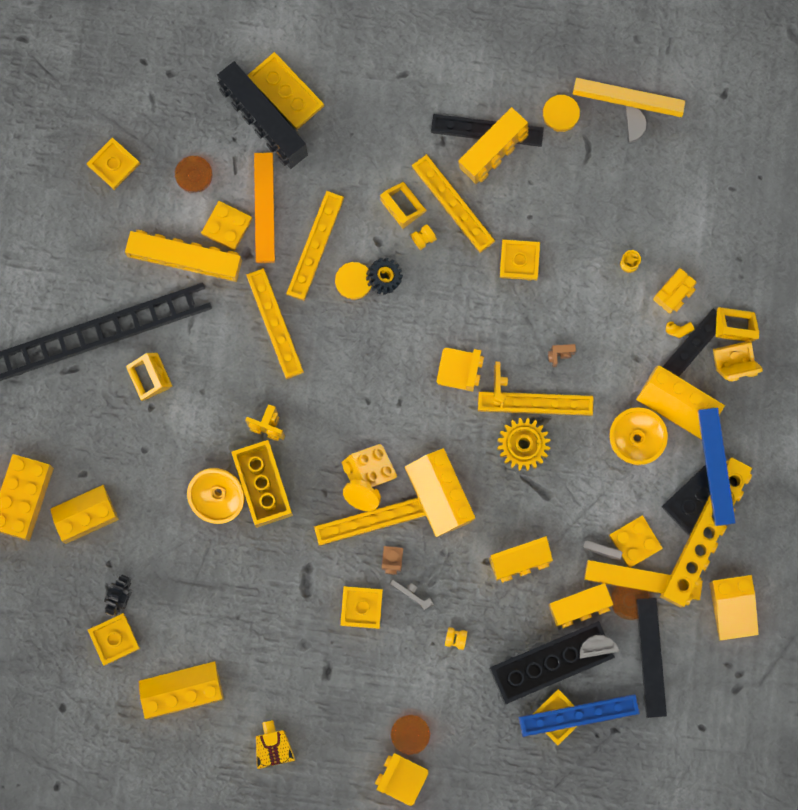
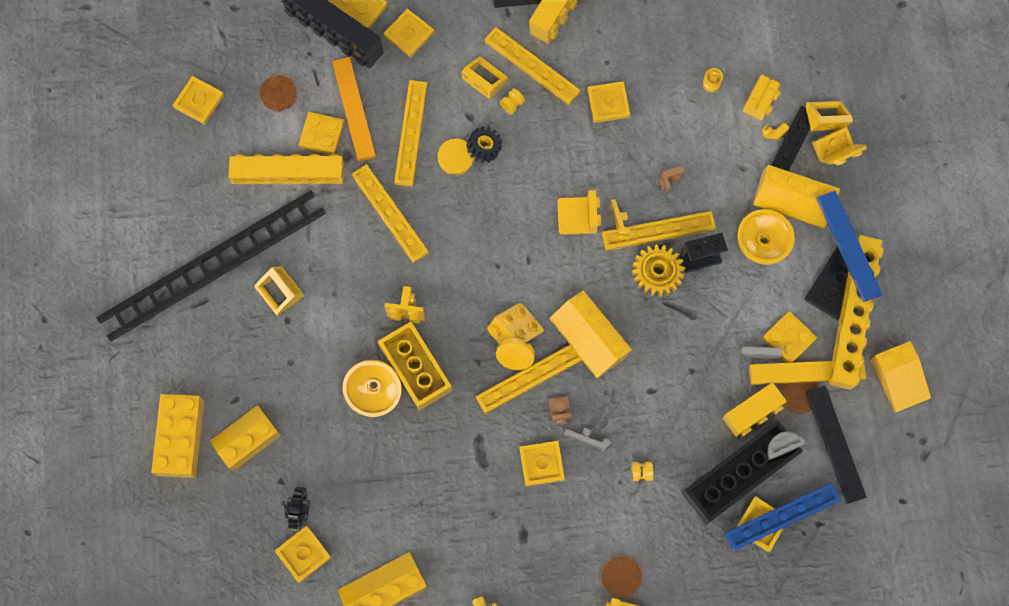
camera: 15 degrees left, 5 degrees down
yellow slope [489,536,553,583] -> none
none -> yellow plate [383,9,435,58]
none -> black panel [680,233,728,273]

